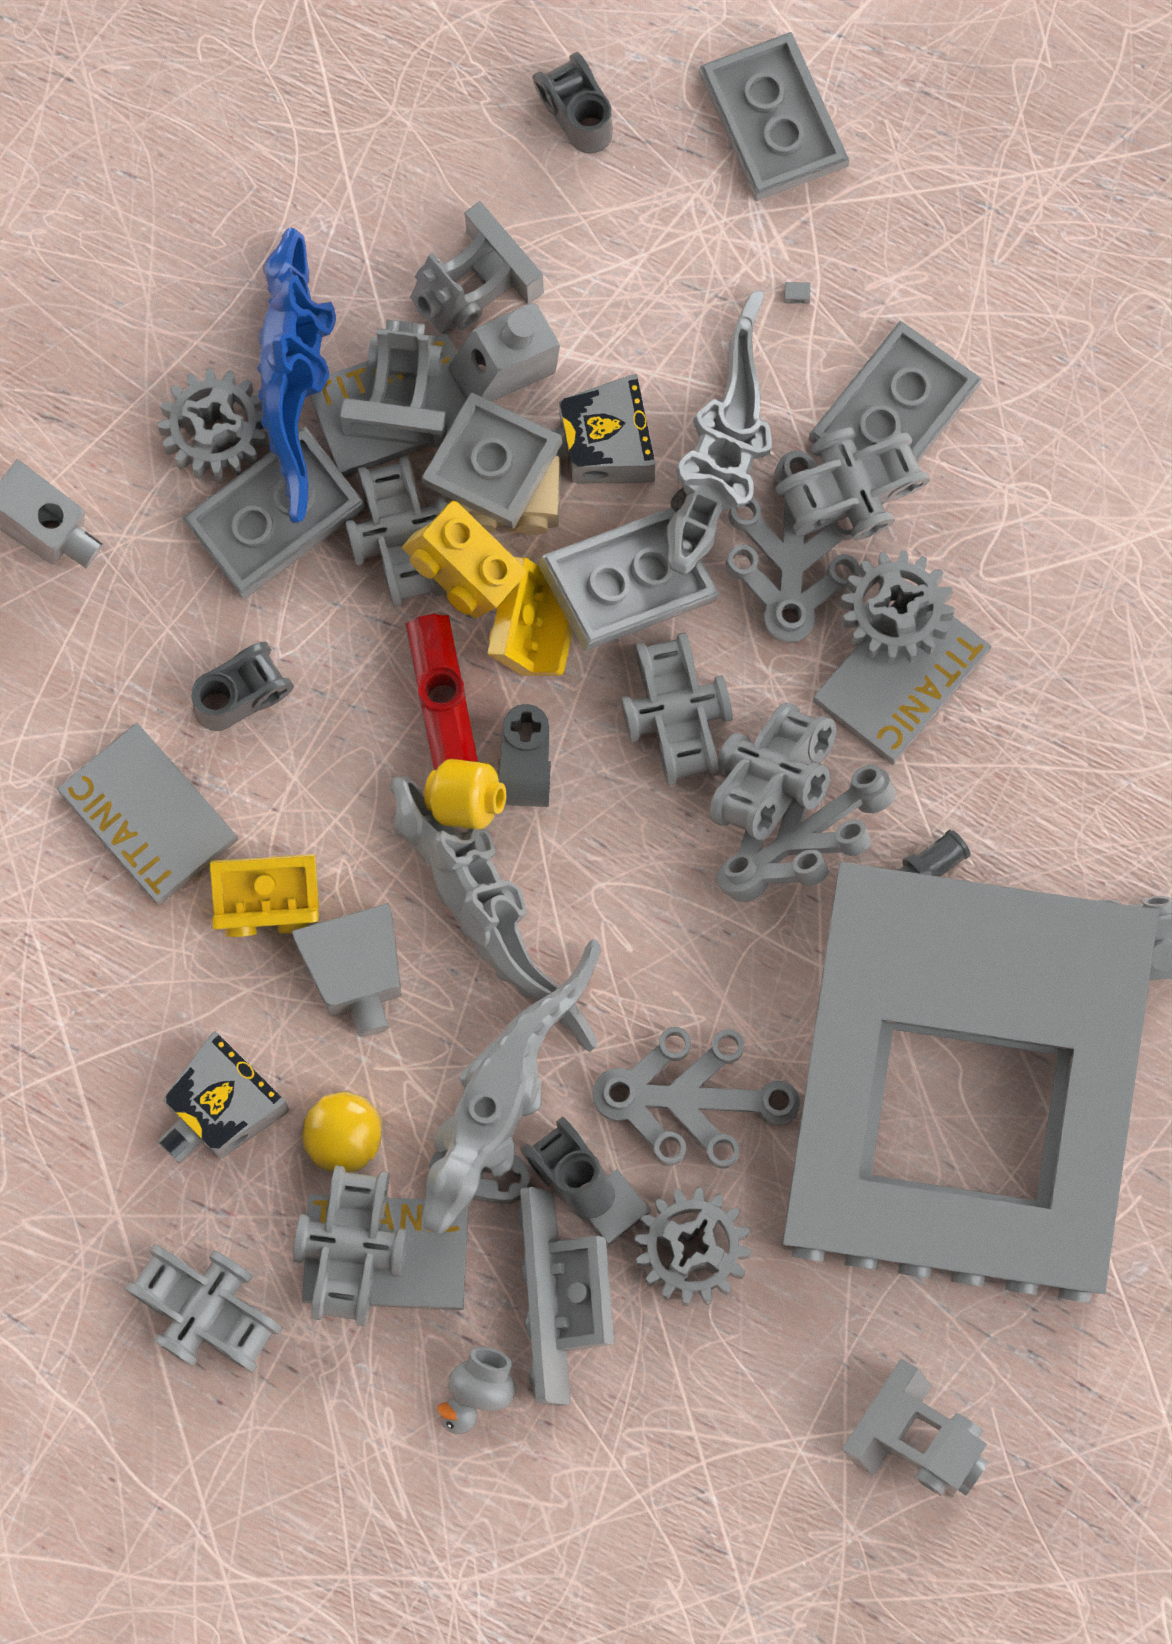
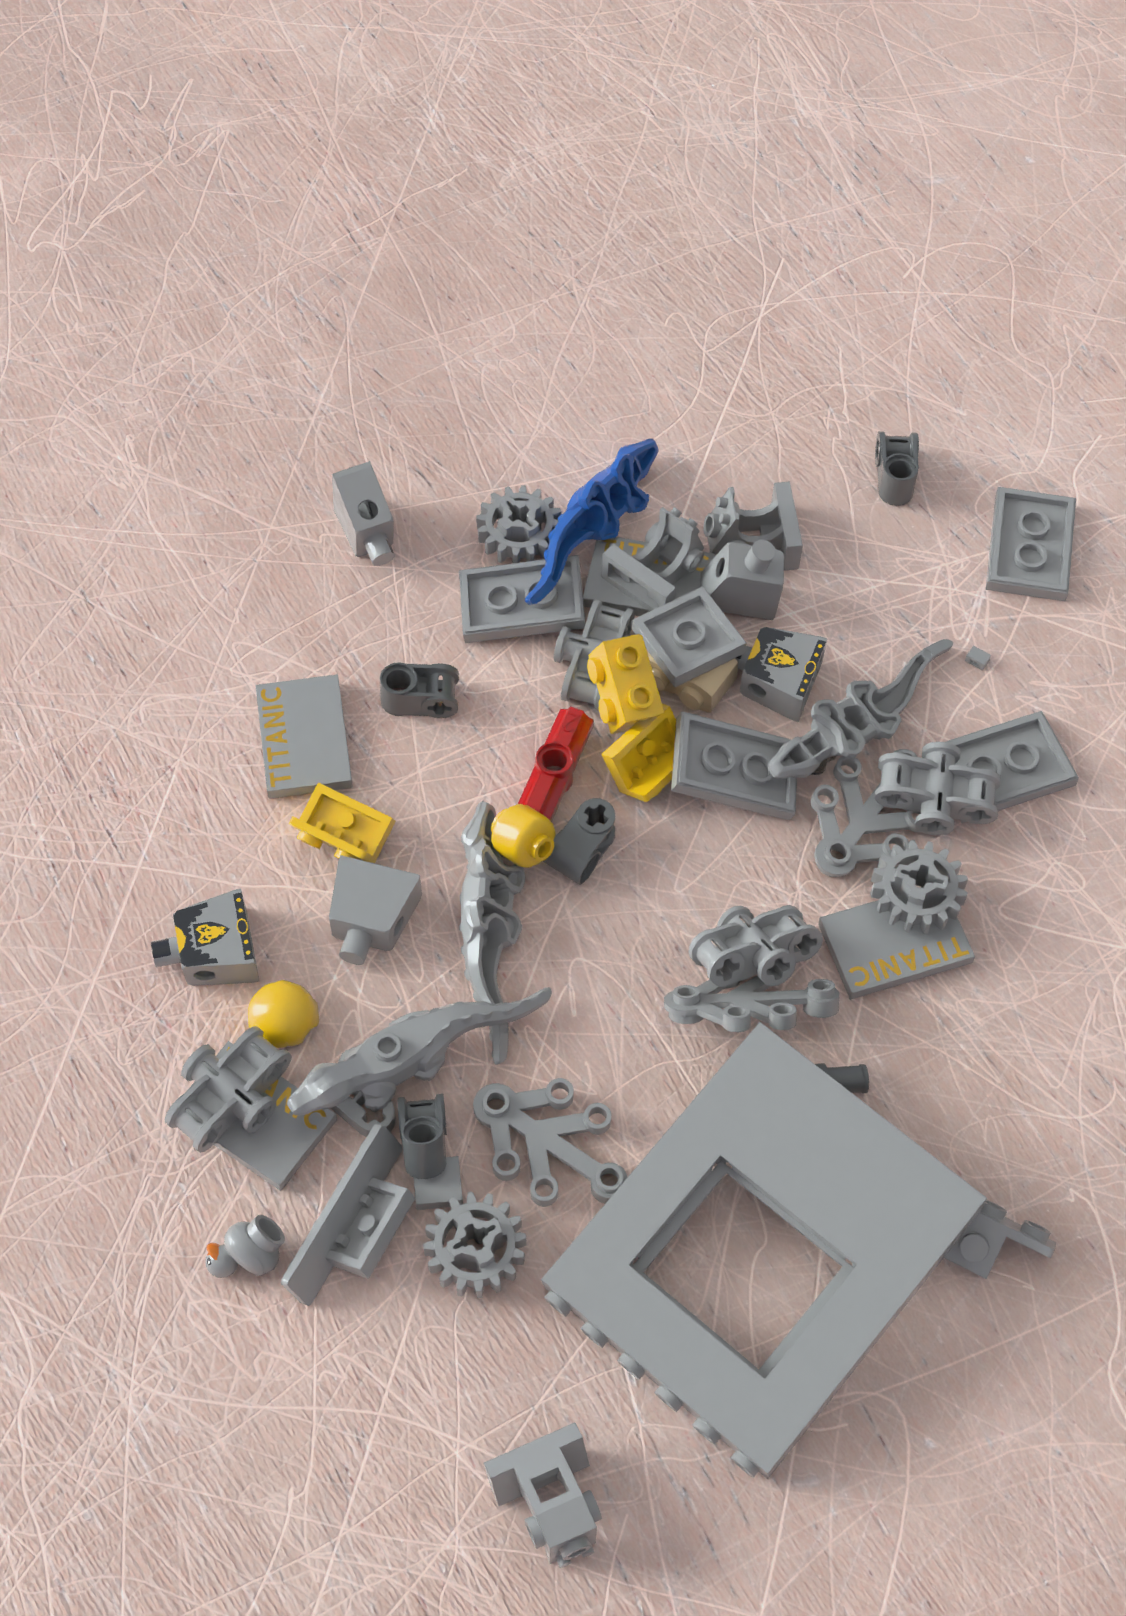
camera: 30 degrees right, 15 degrees down
light grey axle [124,1244,283,1373] -> none
light grey axle [621,632,733,786] -> none

